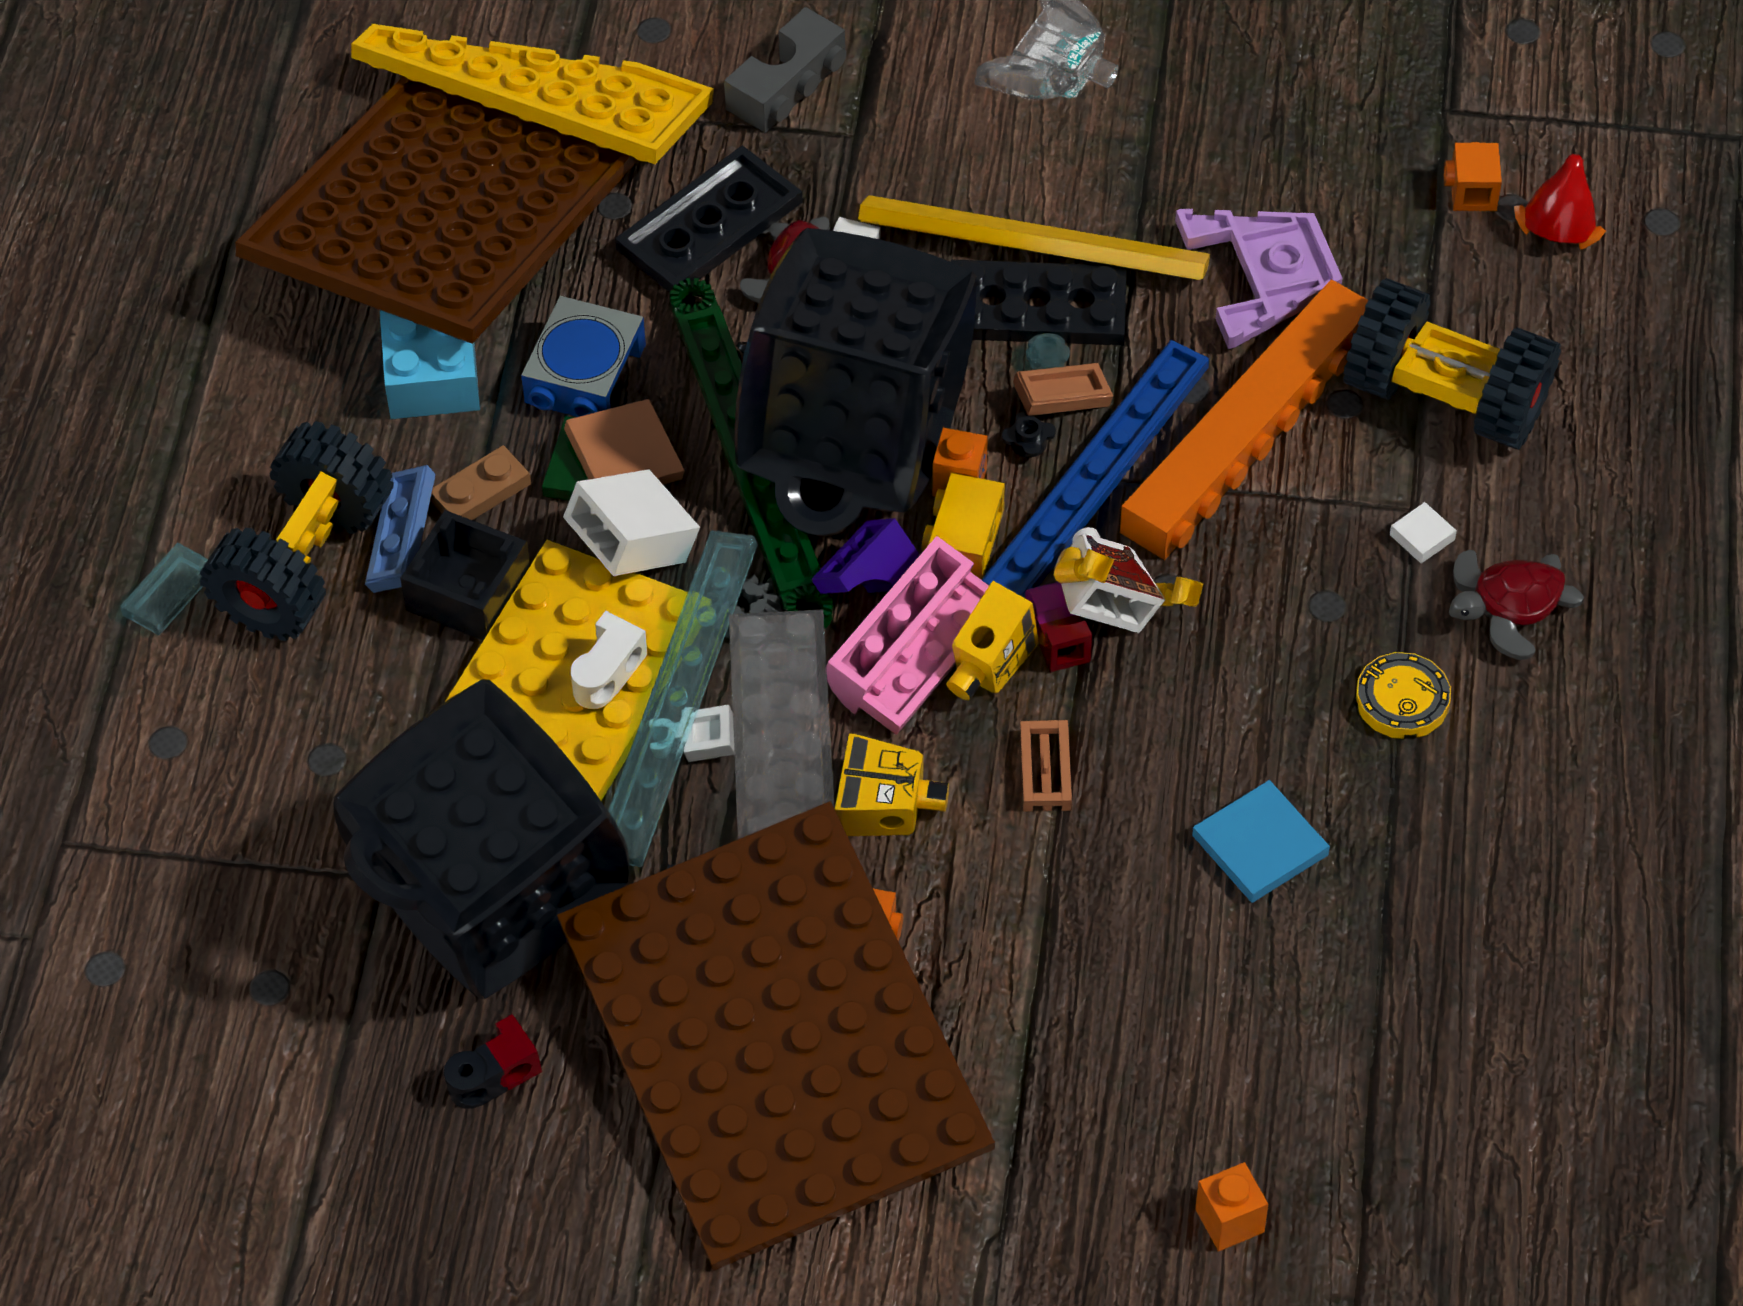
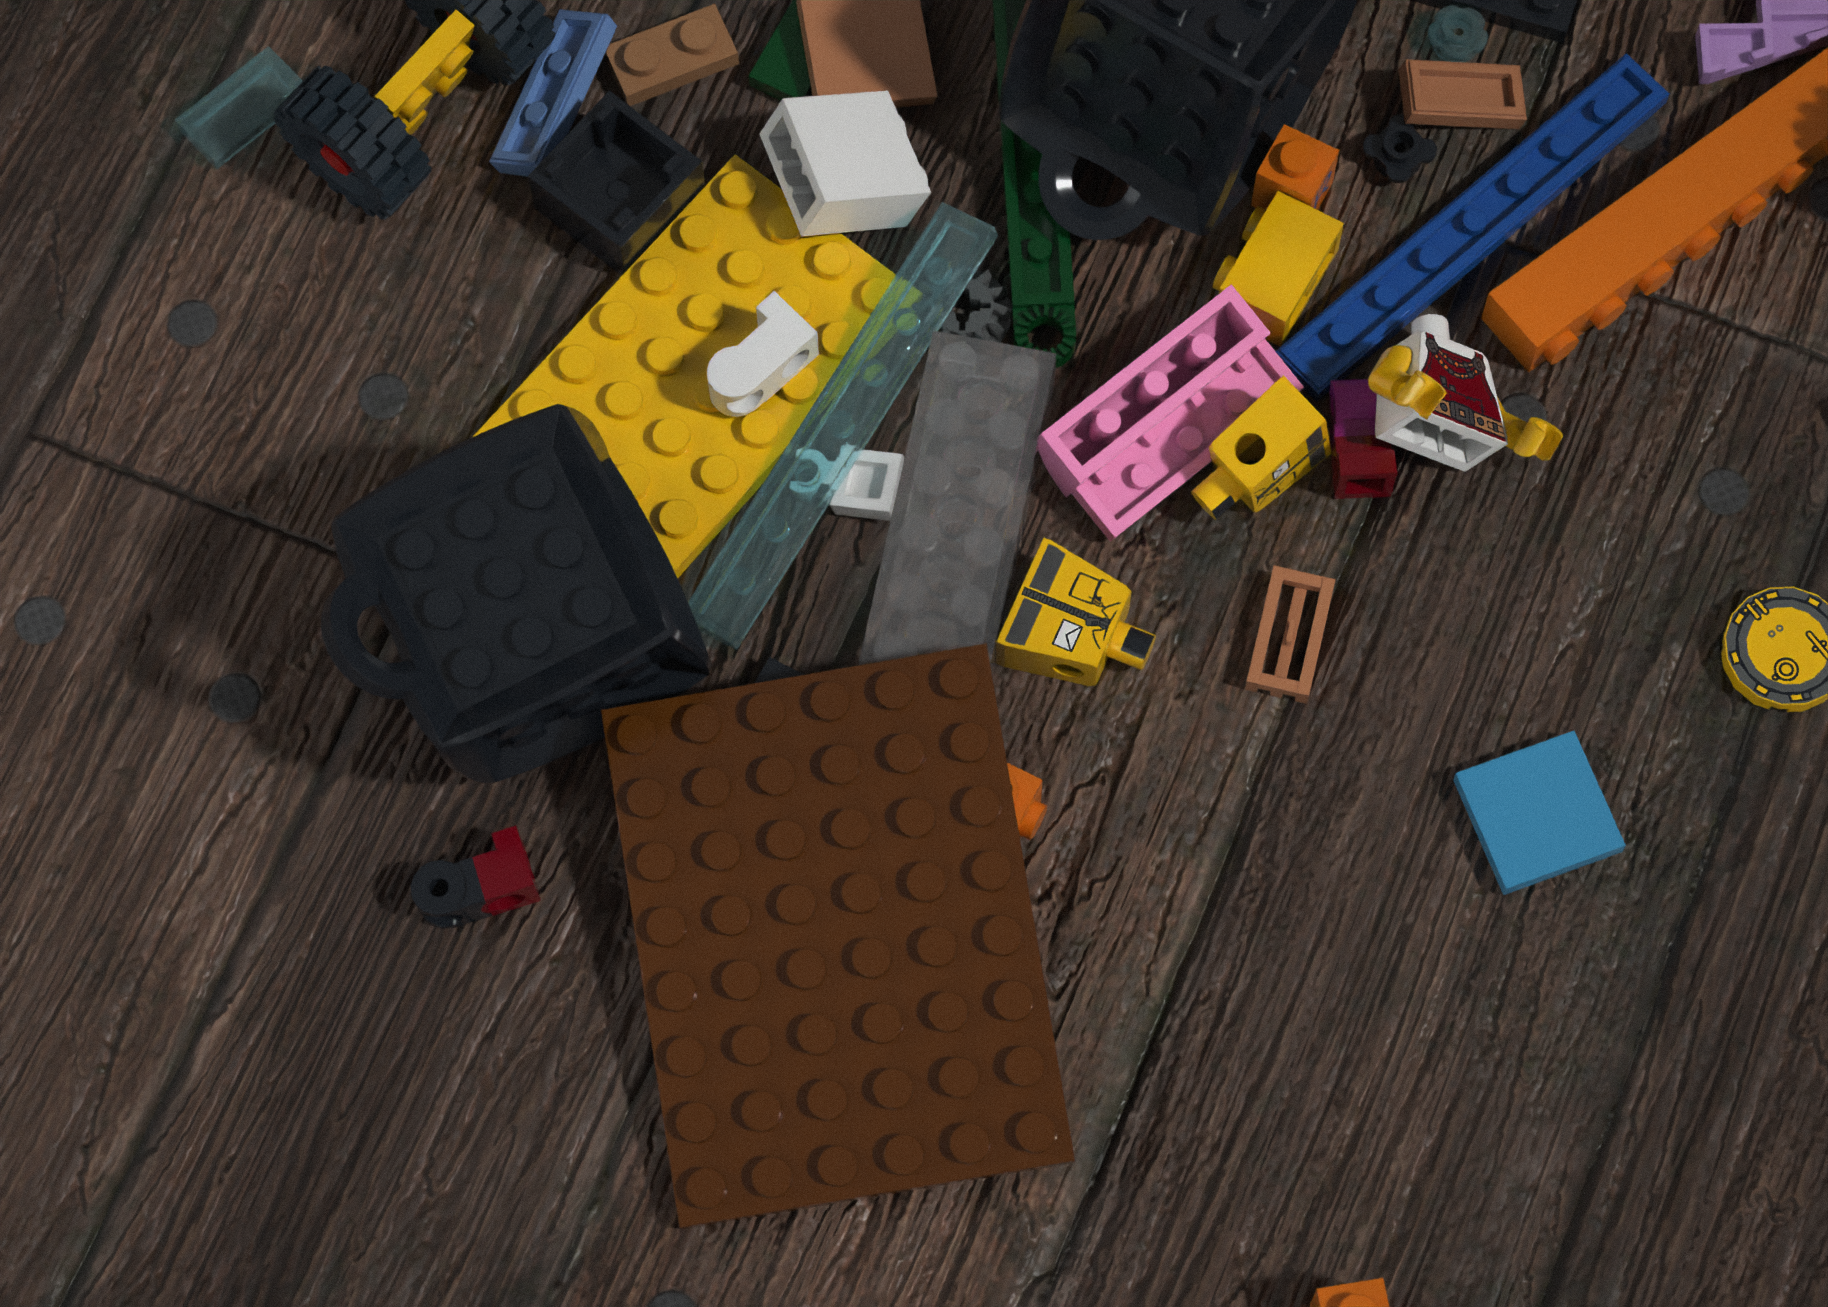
camera: 15 degrees right, 15 degrees up
dark purple arch [811,518,920,594] -> none

